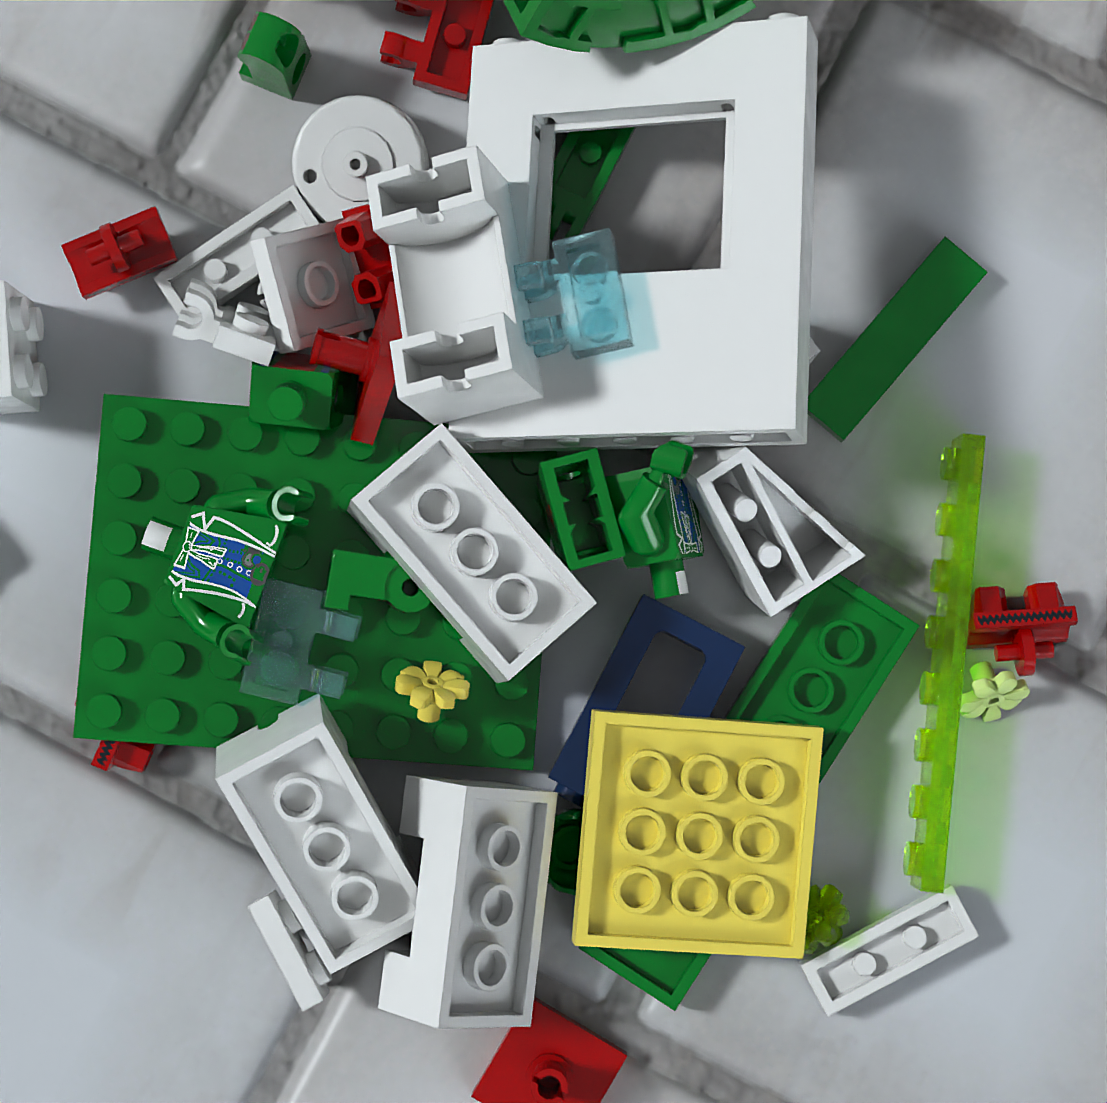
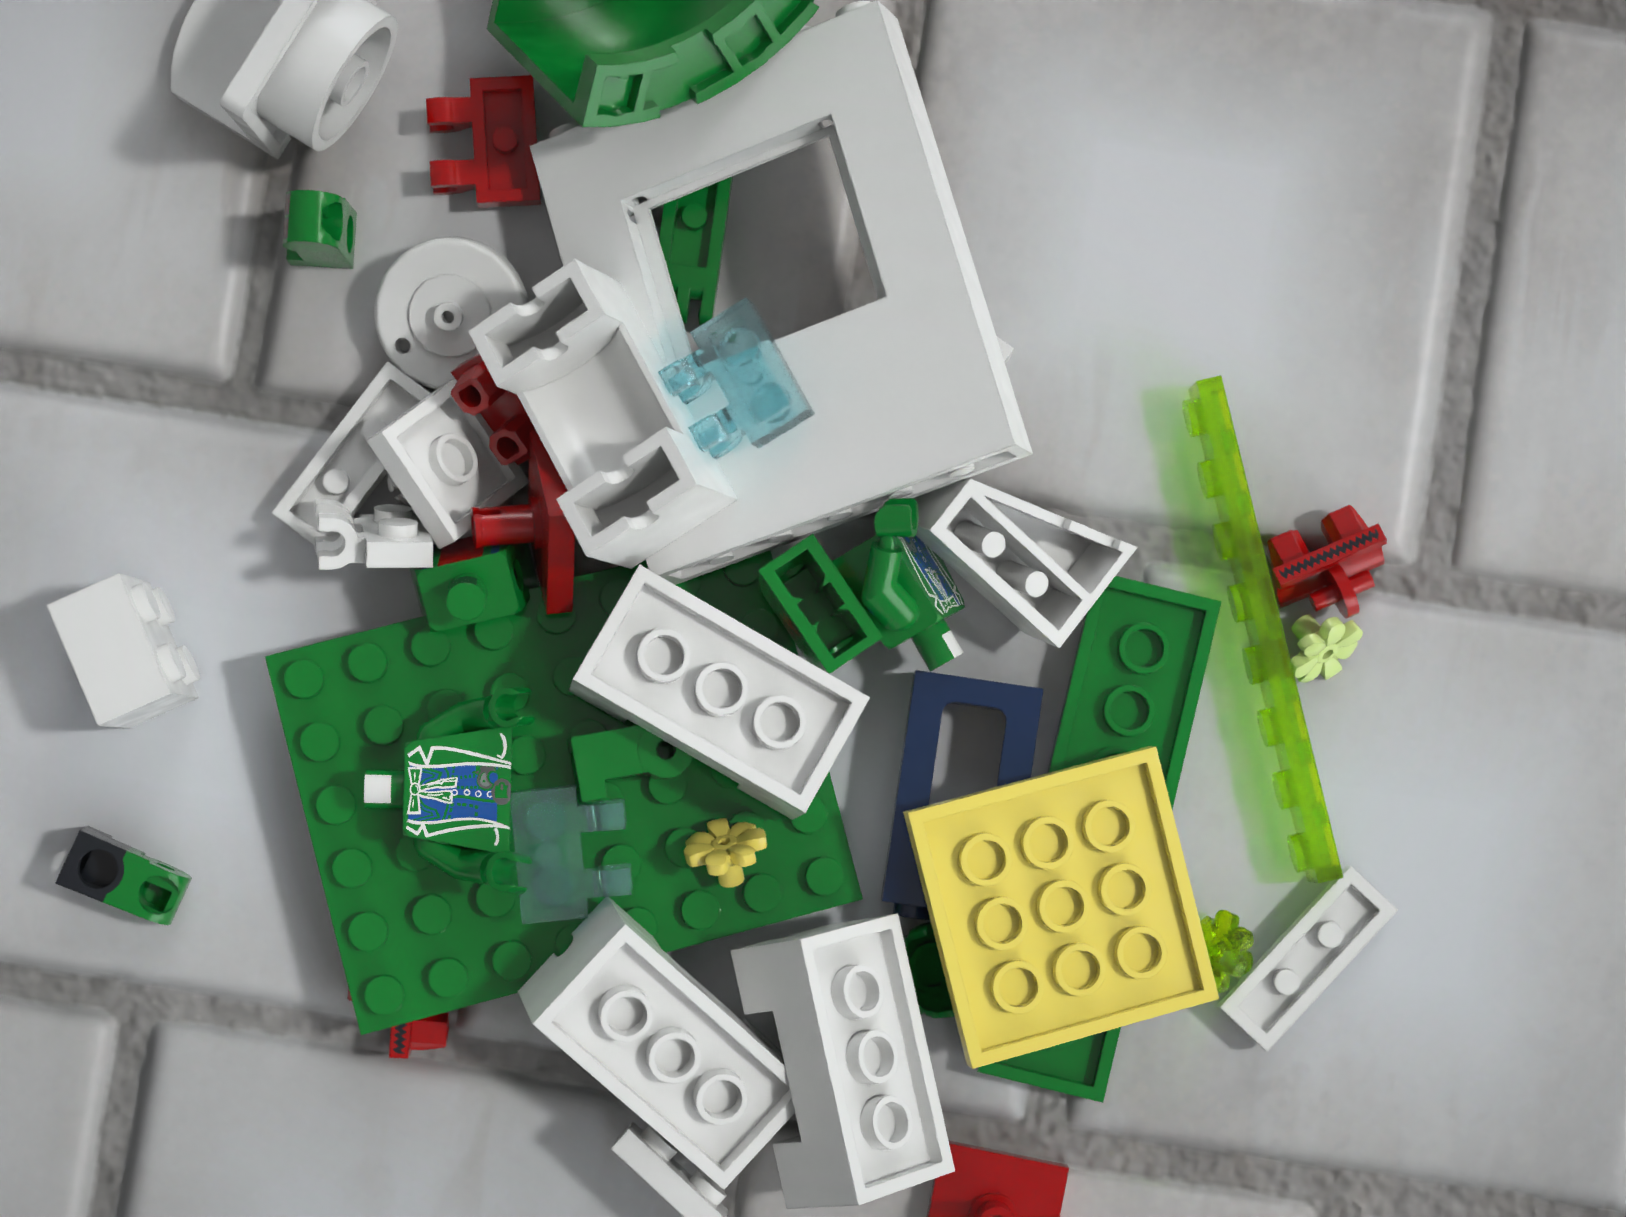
camera: 15 degrees left, 0 degrees up
red hips [61,206,179,300] -> none
green tile [807,236,988,442] -> none

